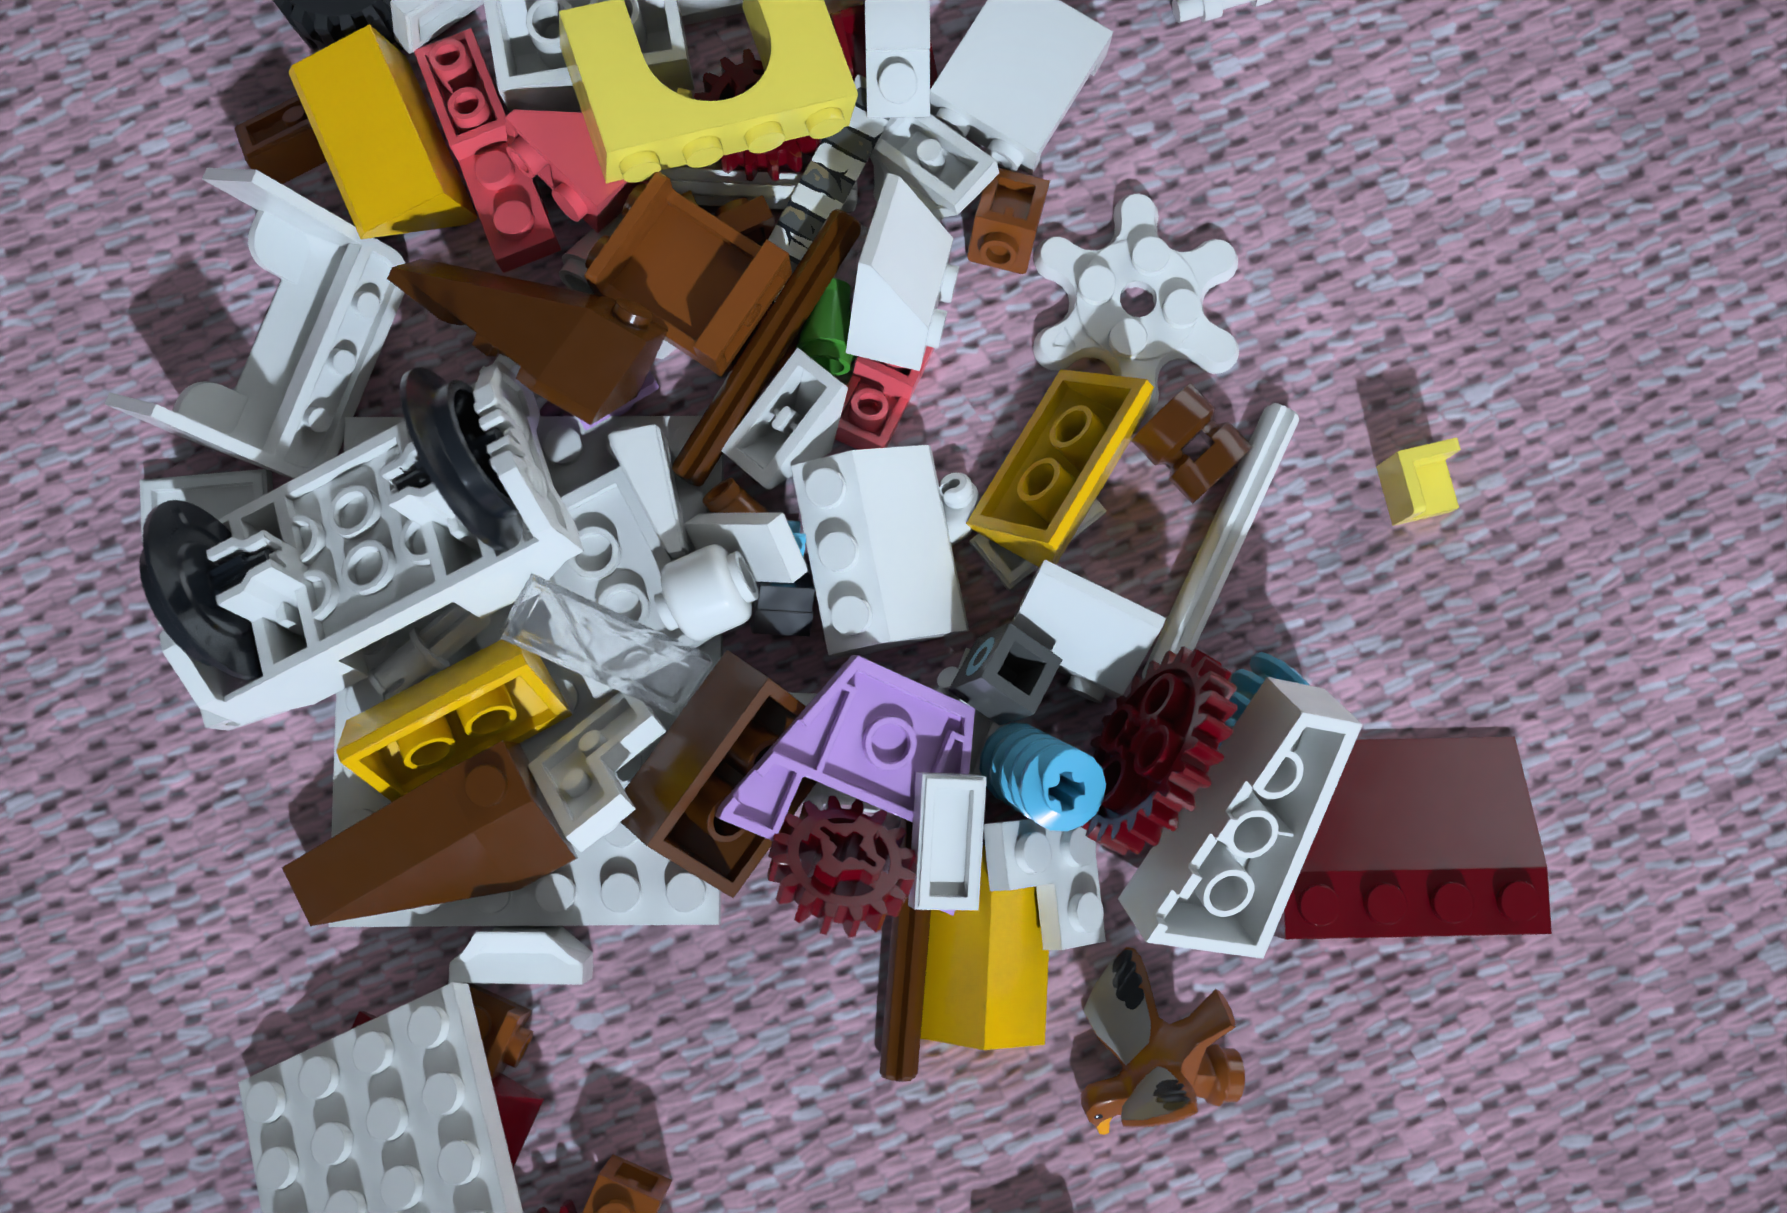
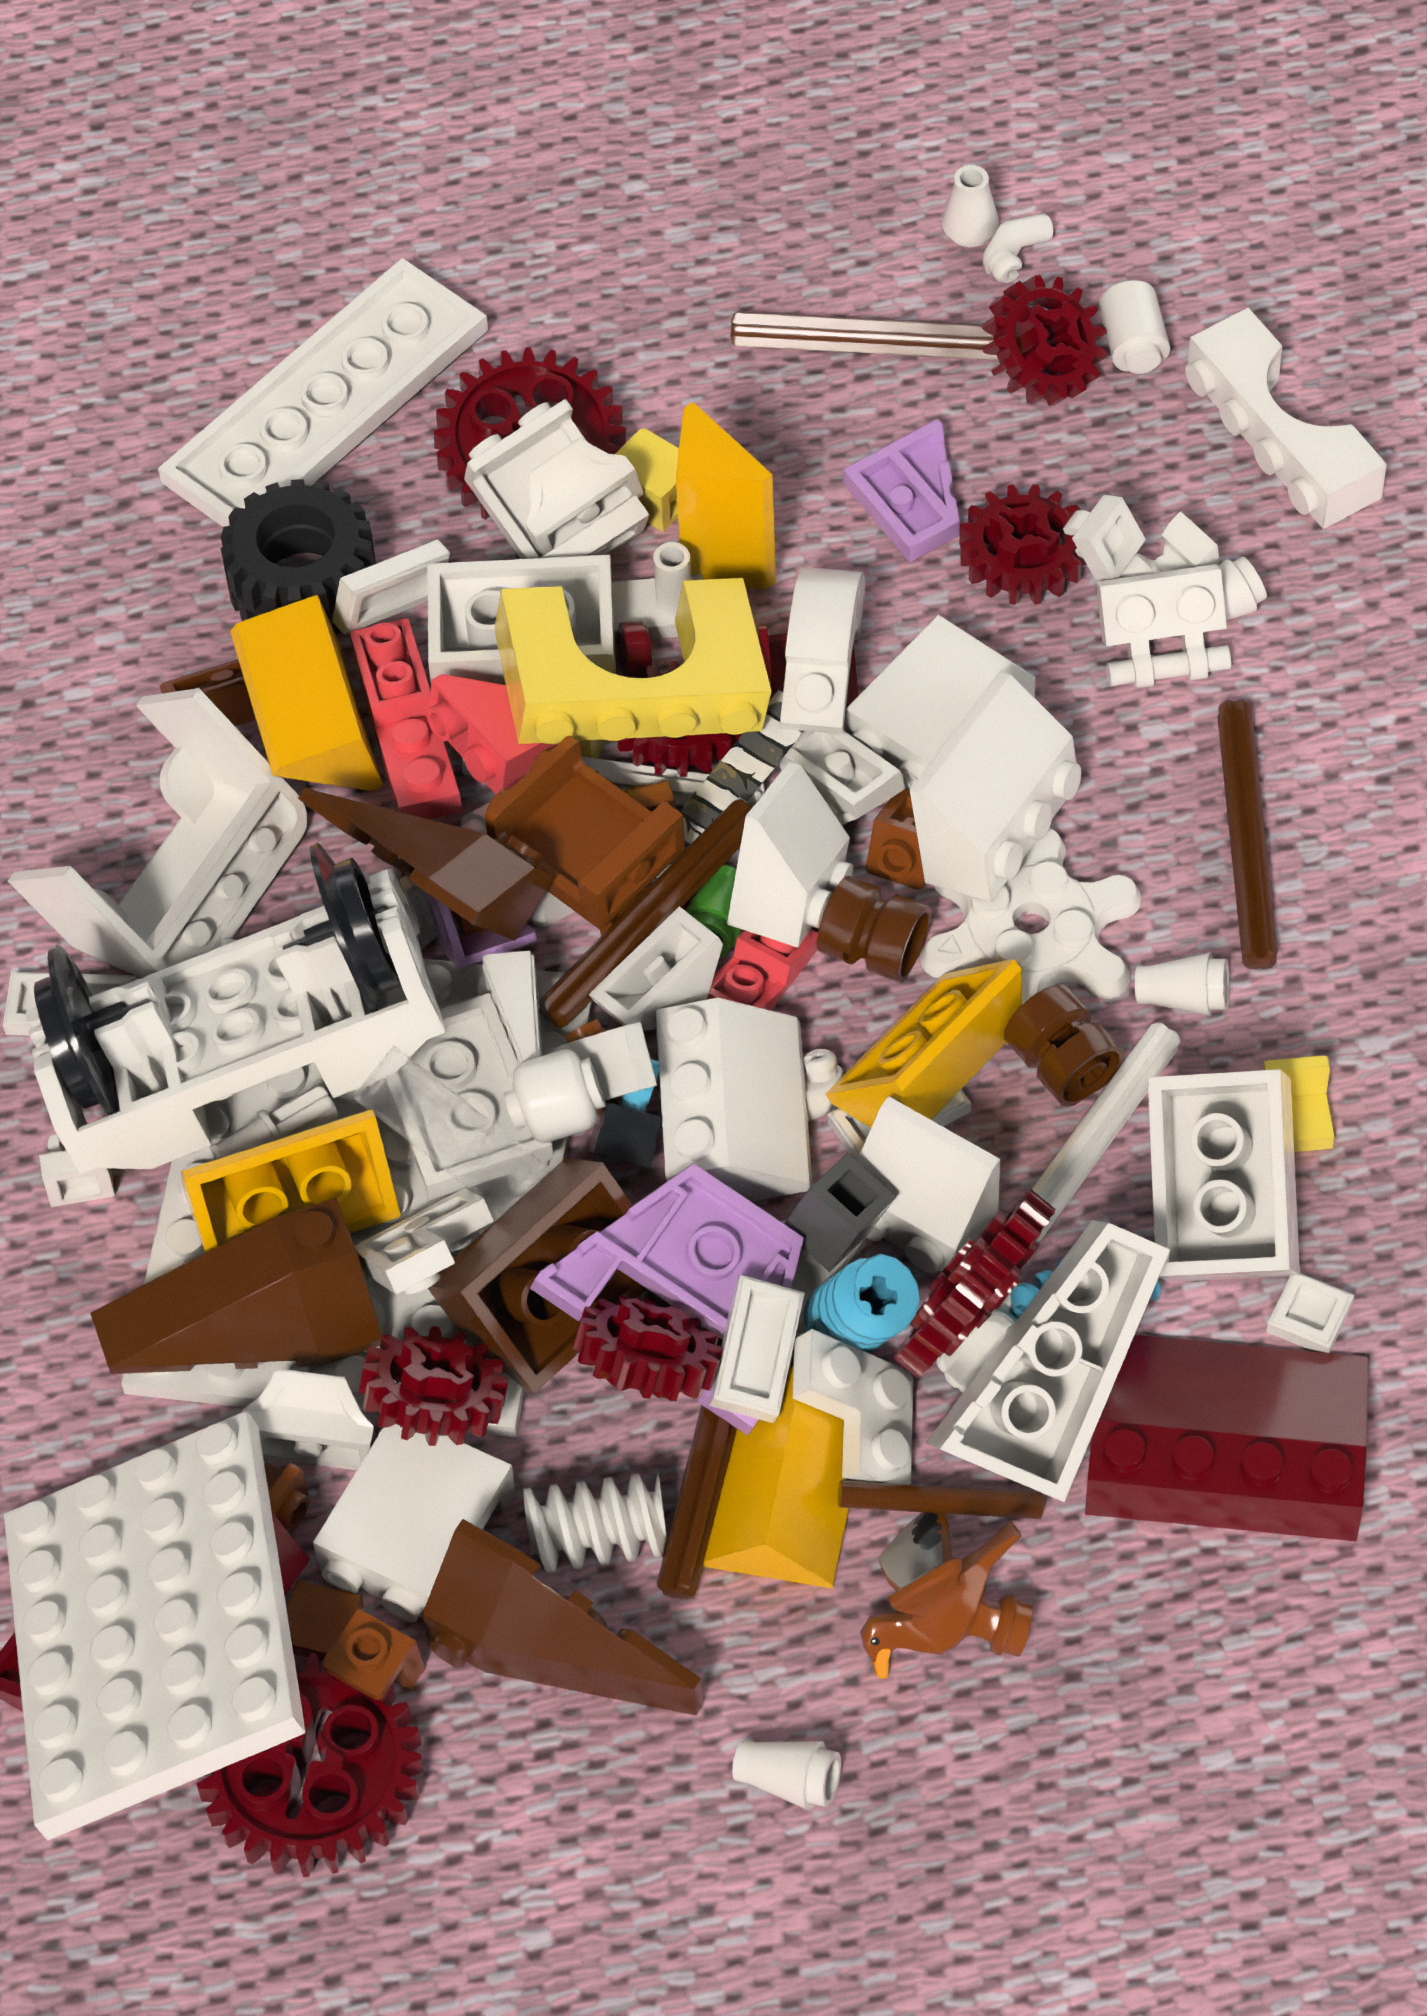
camera: 15 degrees right, 25 degrees down
none -> dark orange tile [287,1580,363,1661]
none -> white panel [313,1424,516,1622]
none -> dark red gear [359,1326,509,1446]
none -> reddish brown wedge [423,1519,704,1716]
none -> white piece [523,1472,667,1573]
none -> dark red tile [618,621,652,678]
none -> reddish brown wheel [817,876,931,983]
none -> reddish brown bar [838,1480,1043,1519]
none -> white slope [910,672,1081,902]
none -> white cone [1135,952,1230,1016]
none -> white brick [1148,1069,1300,1282]
none -> reddish brown axle [1217,699,1278,969]
none -> white tile [1266,1273,1354,1353]

